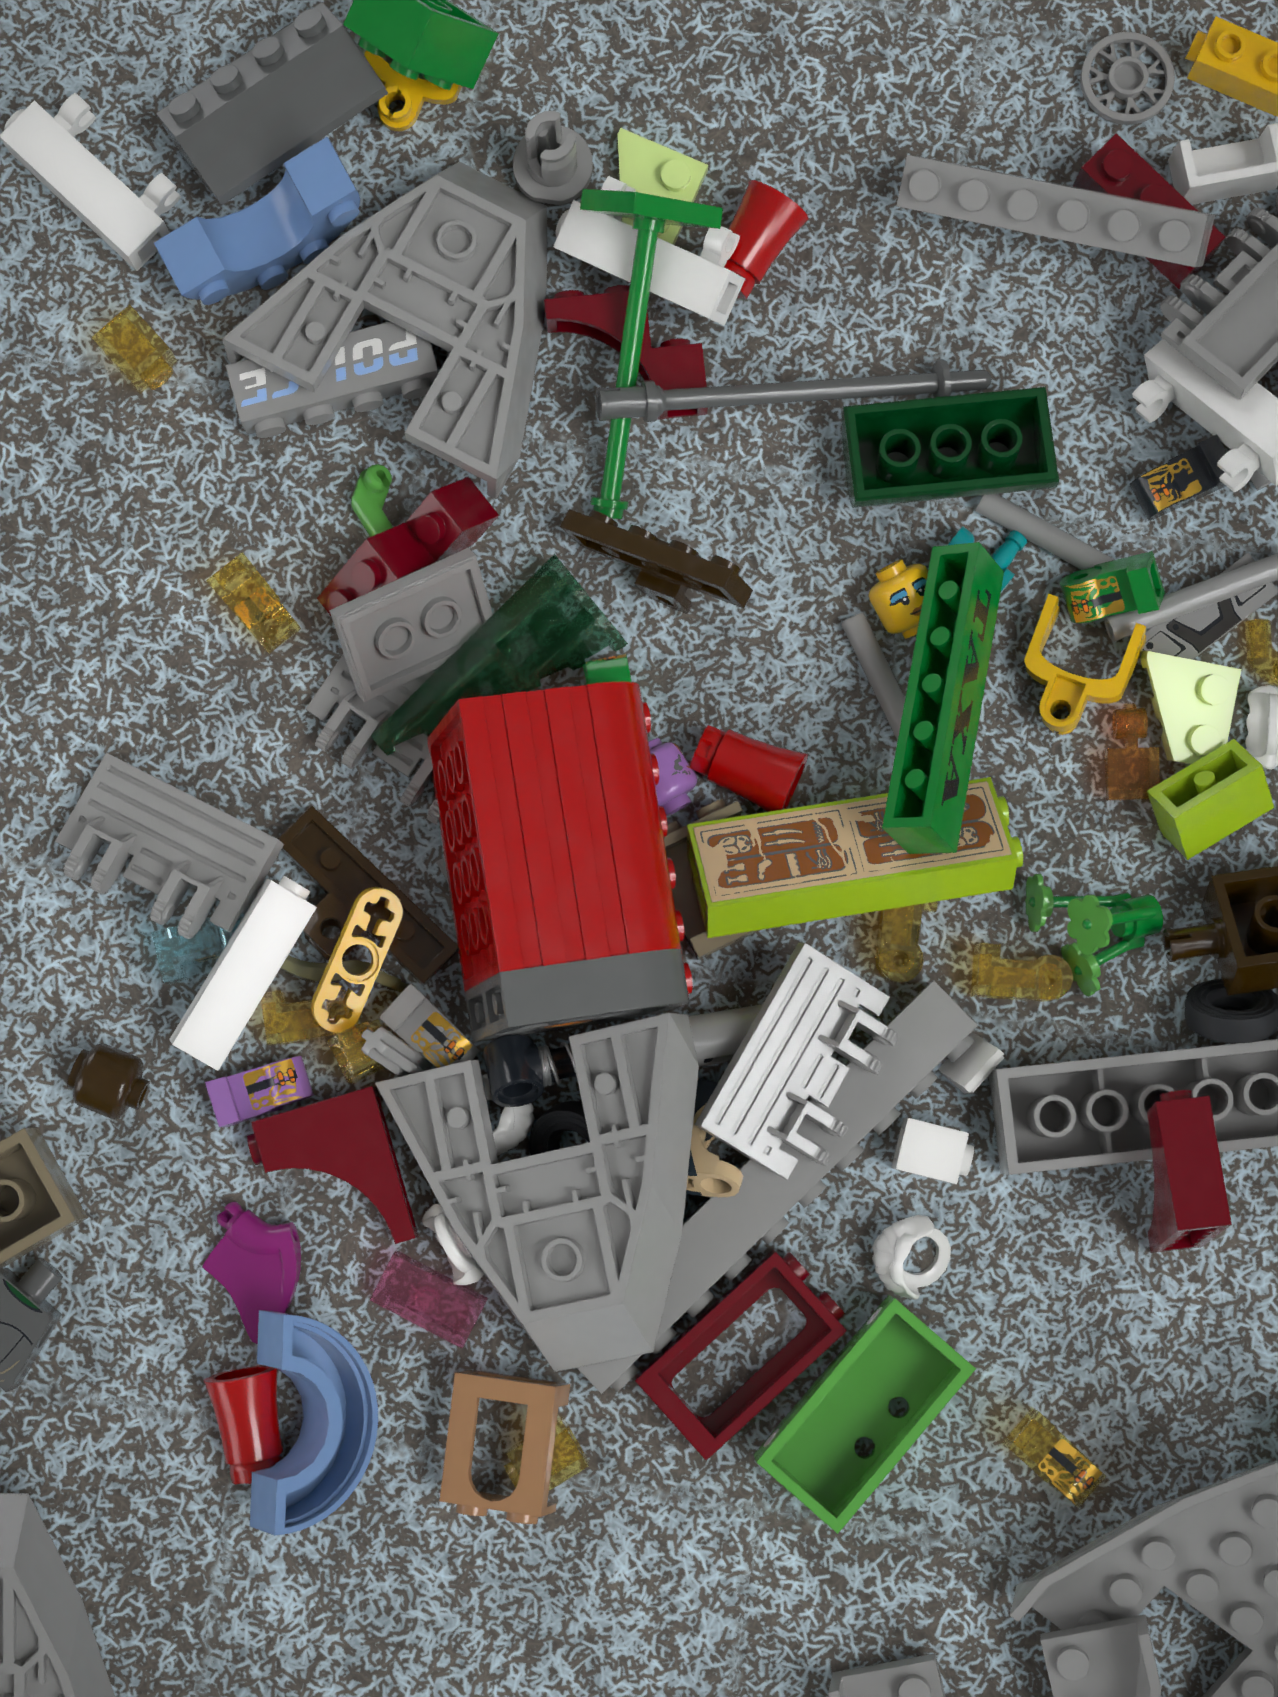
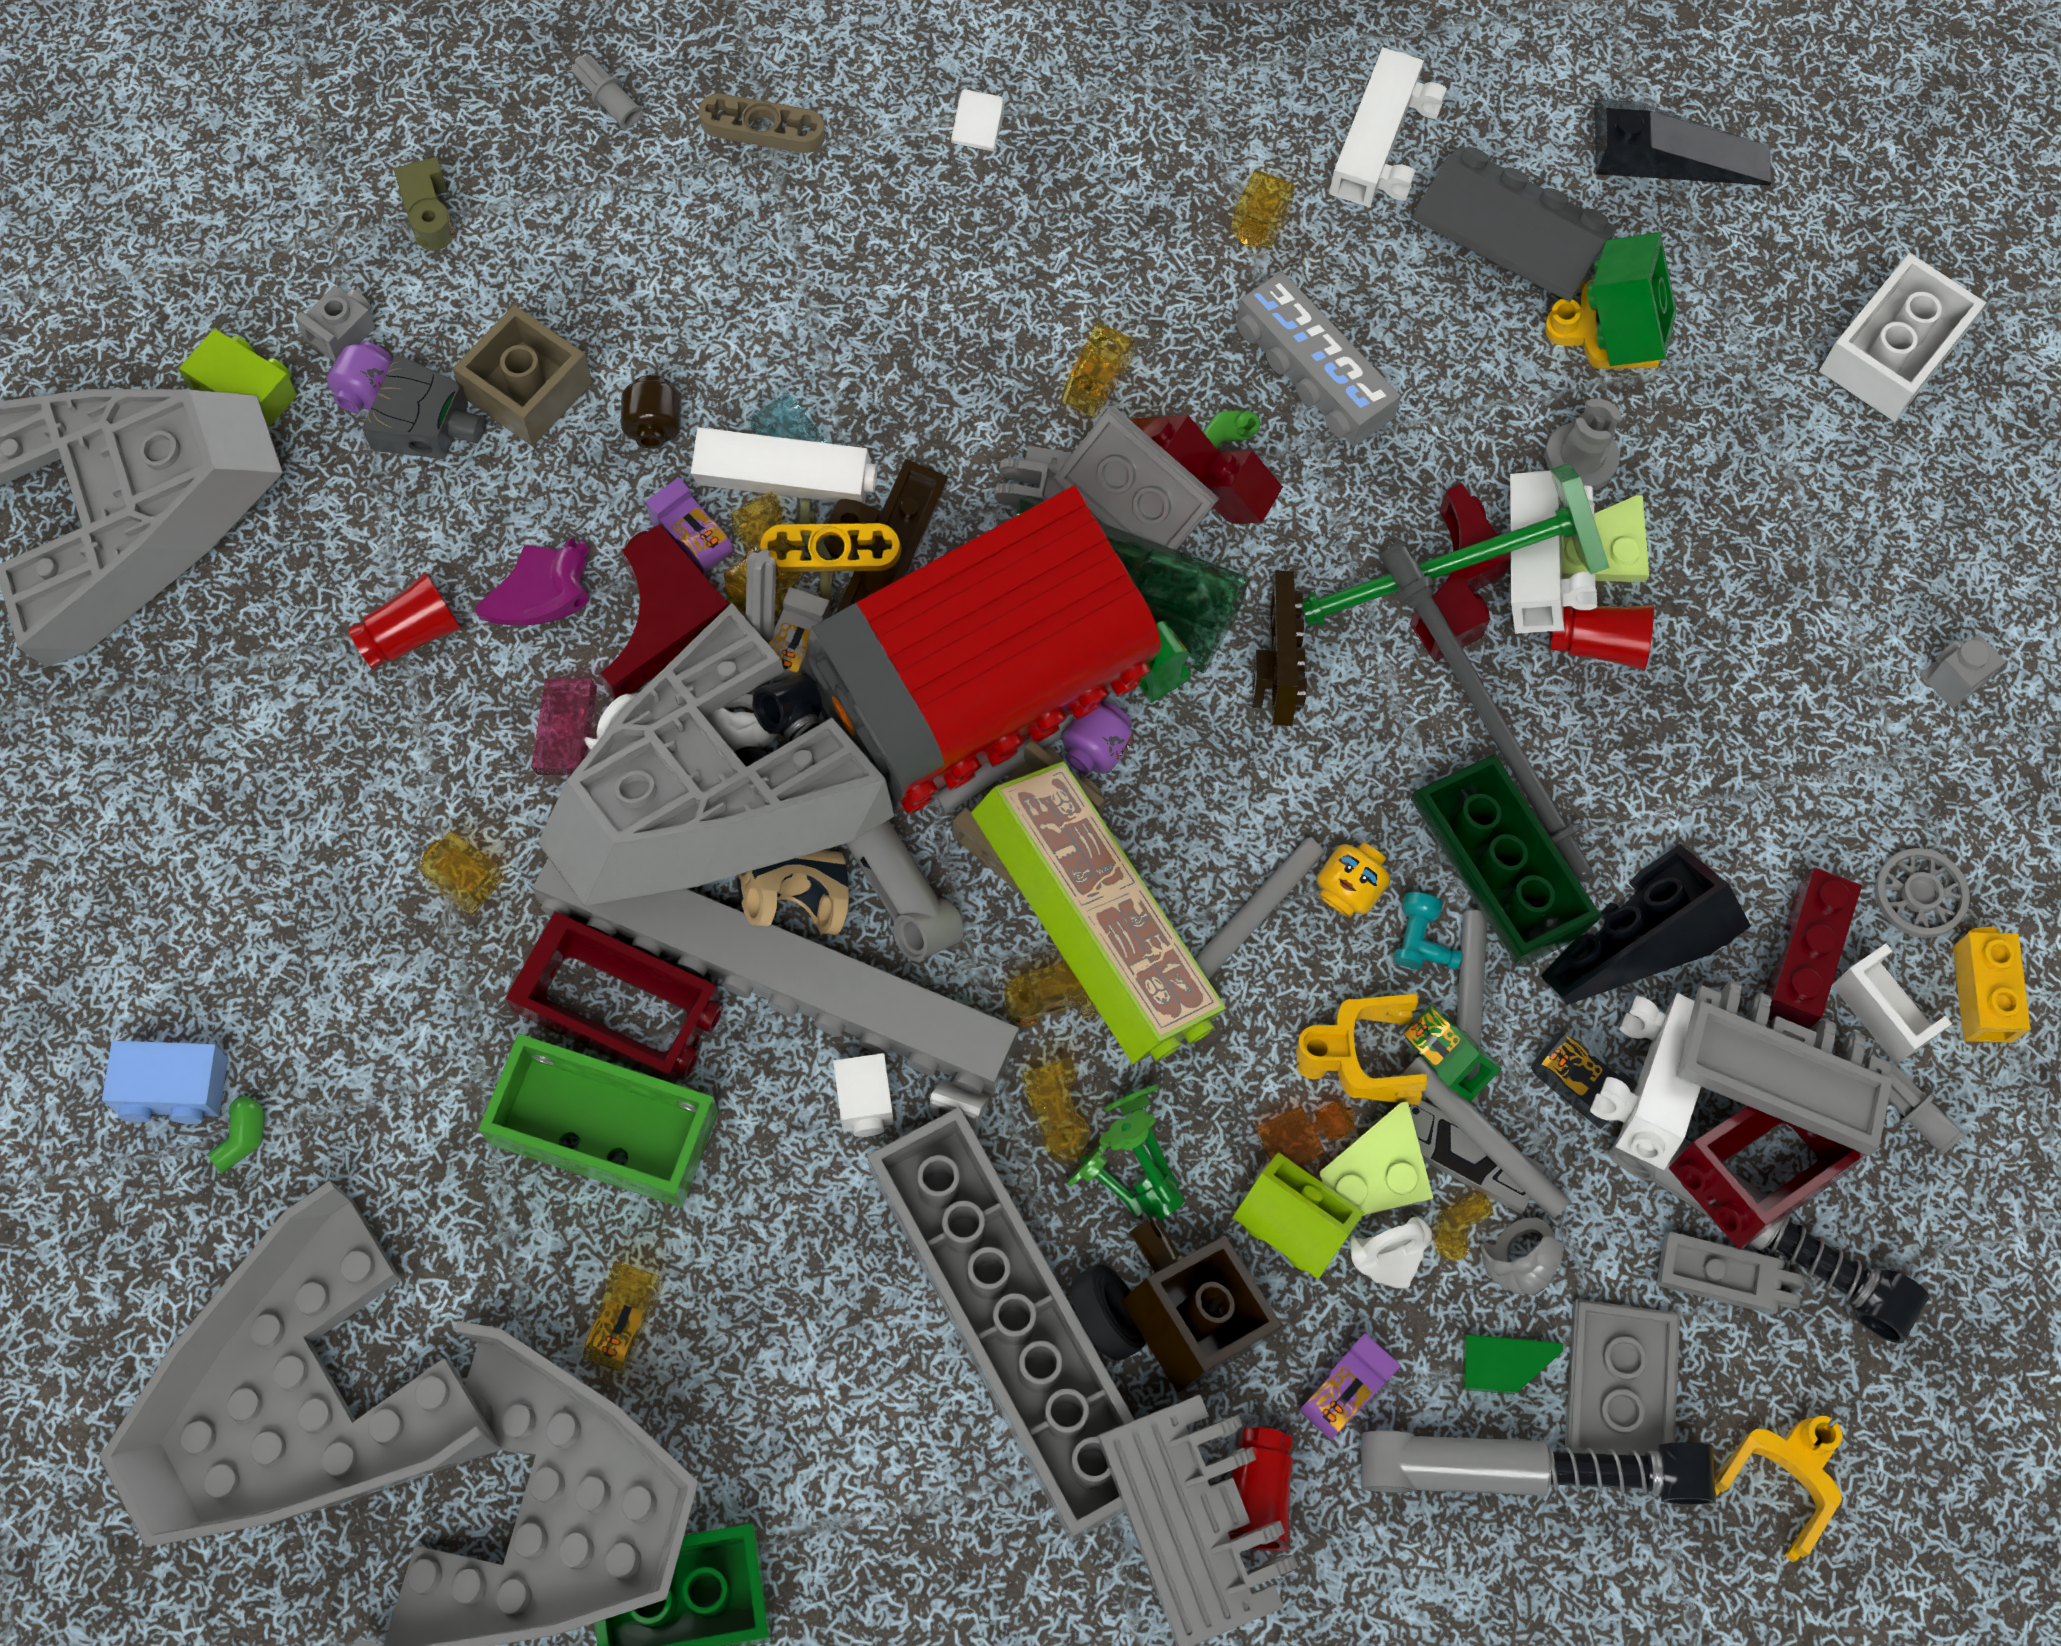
camera: 65 degrees right, 15 degrees down
light grey hinge [55,753,284,939] -> none
medium blue brick [154,137,360,305] -> none
light grey piece [222,161,547,499] -> none
medium blue brick [250,1310,378,1536] -> none
medium nougat panel [439,1370,570,1524] -> none
red plant [690,725,808,812] -> none
hinge [695,943,899,1180] -> none
white piece [872,1215,951,1300] -> none
green brick [882,542,1004,854] -> none
light grey brick [896,155,1215,267] -> none
dark red arch [1147,1090,1232,1253] -> none
none -> black wedge [1541,844,1751,1005]

